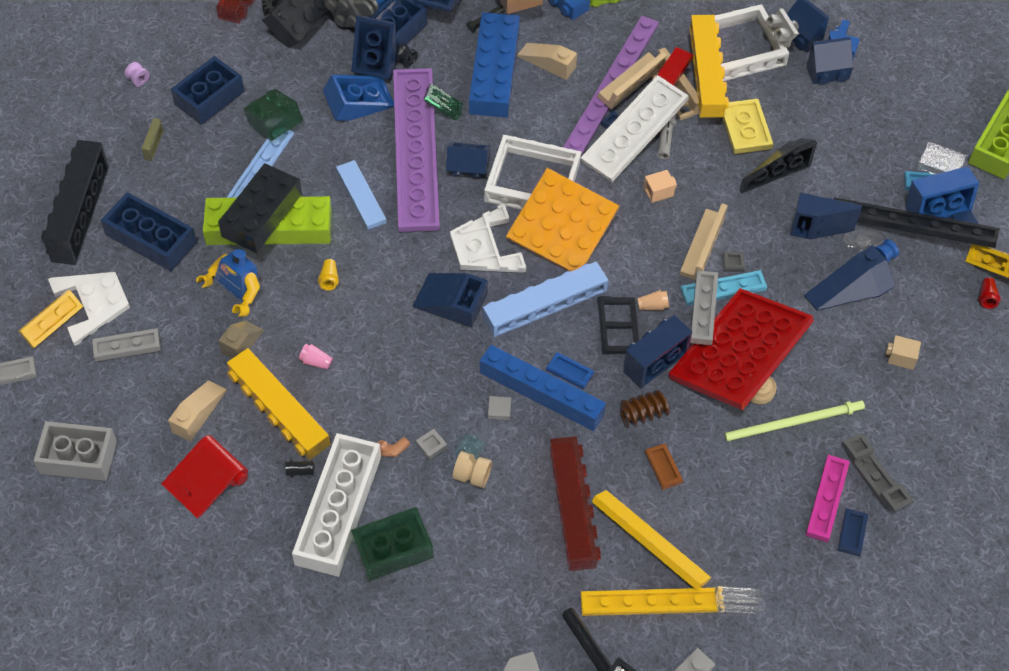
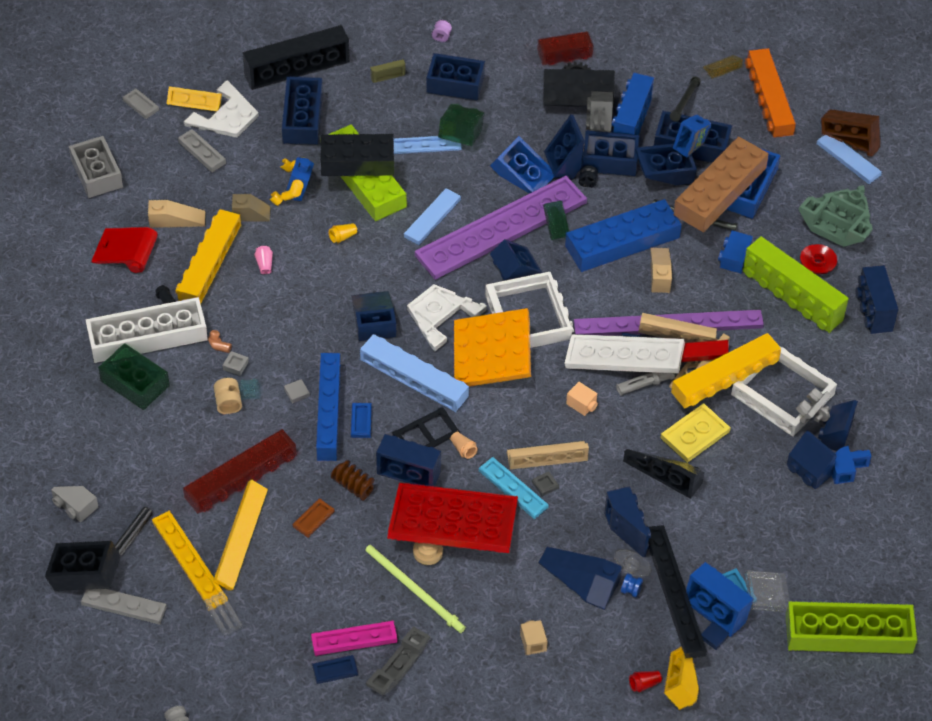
camera: 60 degrees right, 5 degrees down
light grey plate [690,270,718,345] -> none

